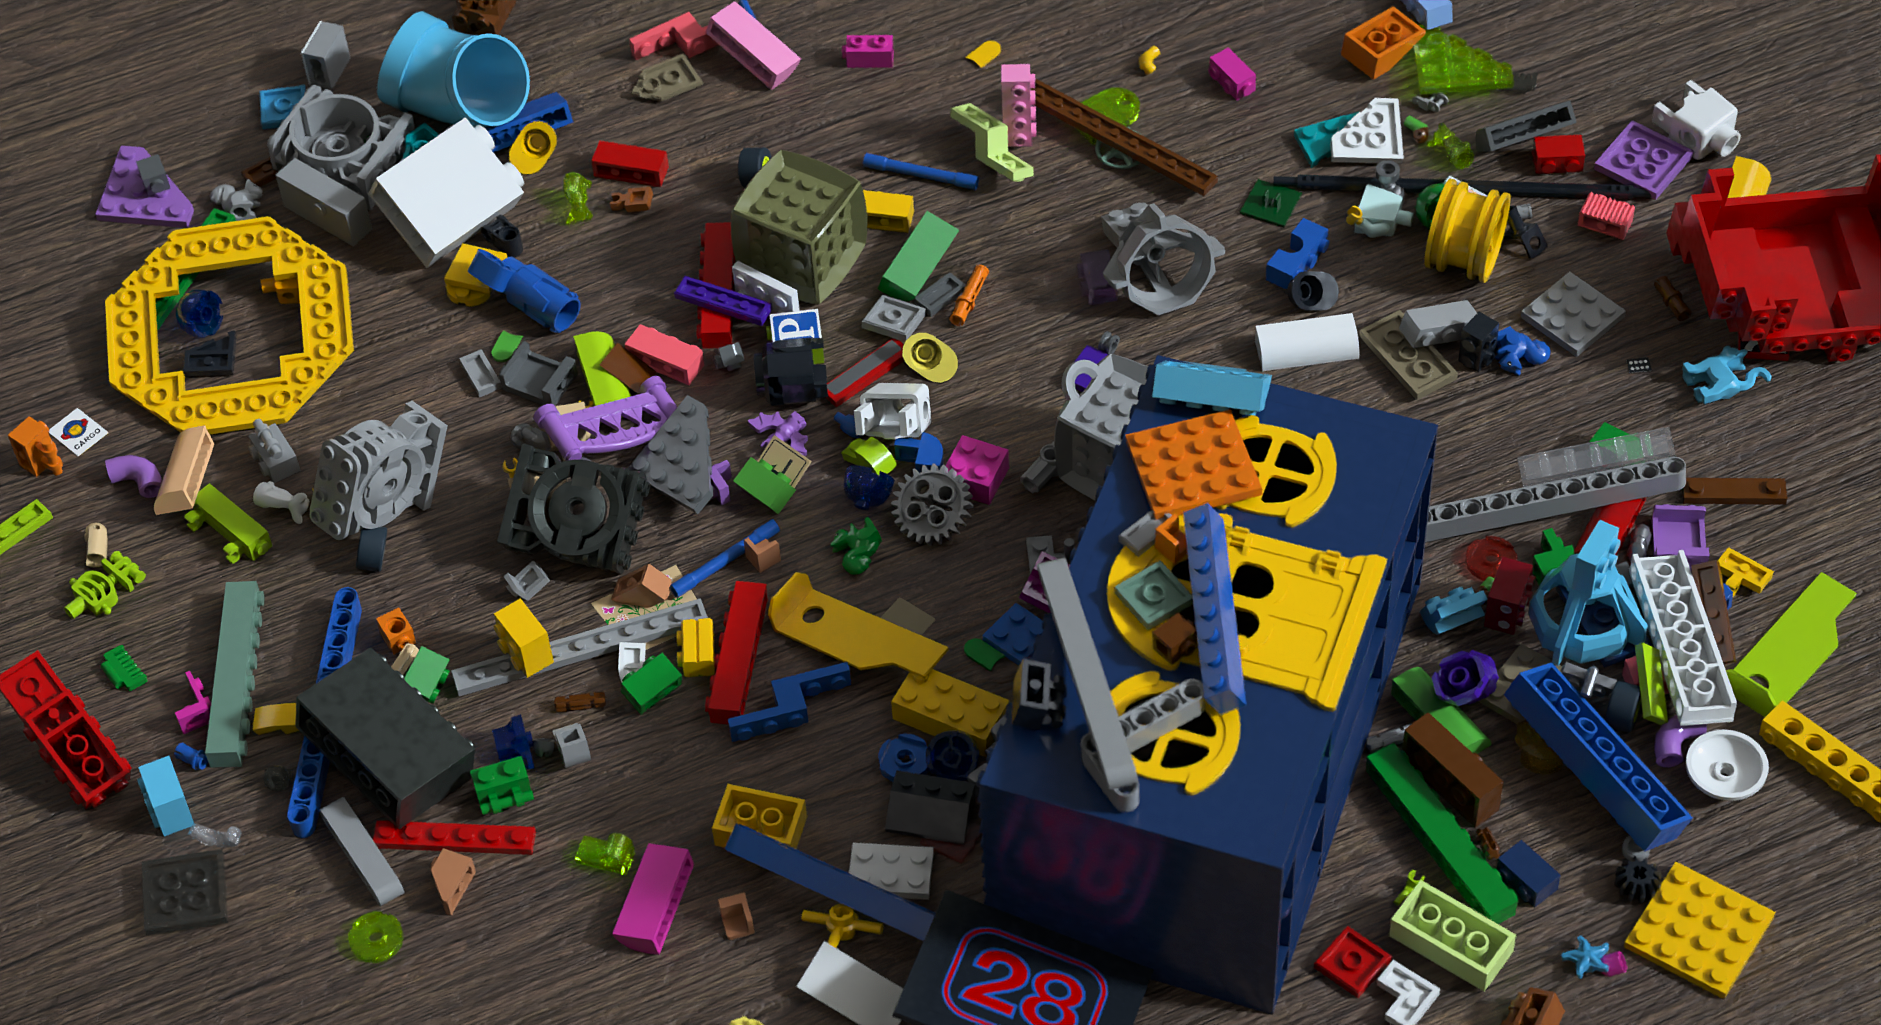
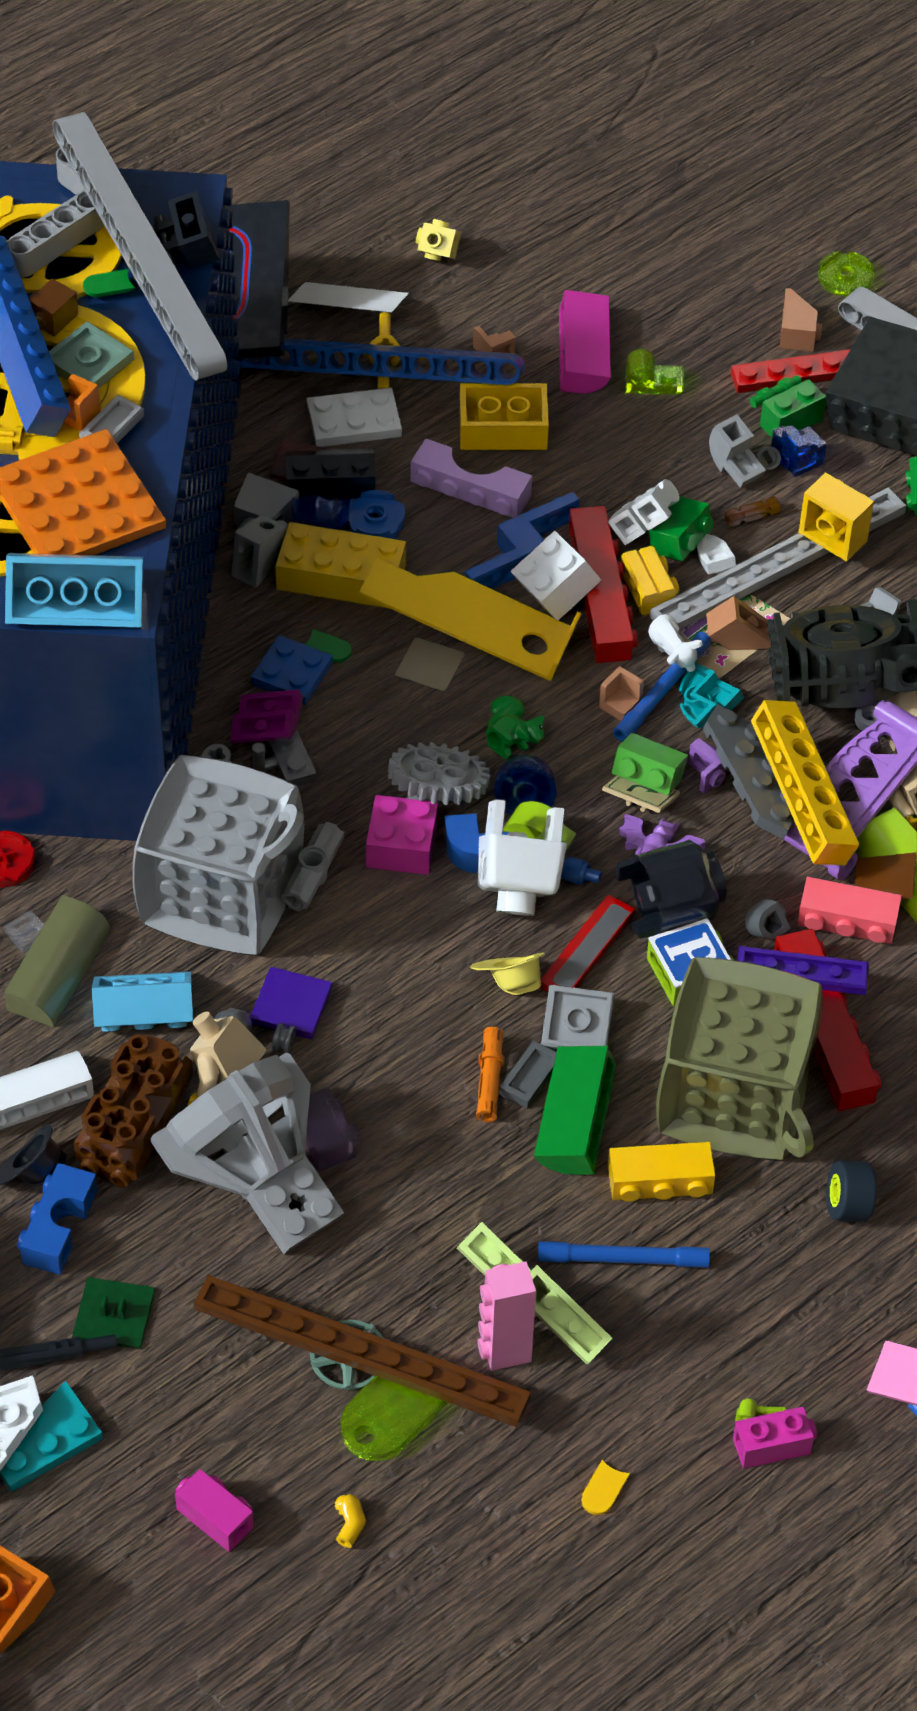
camera: 160 degrees right, 0 degrees up
none -> reddish brown brick [74,1034,193,1188]
none -> green piece [83,269,135,297]
none -> tan torso [188,1008,266,1106]
none -> lavender arch [410,438,532,518]
none -> white brick [511,531,601,621]
none -> white legs [608,479,679,545]
none -> white animal [649,614,703,672]
none -> teal brick [679,662,744,729]
none -> lime hand [735,1399,786,1421]
none -> yellow brick [751,700,859,865]

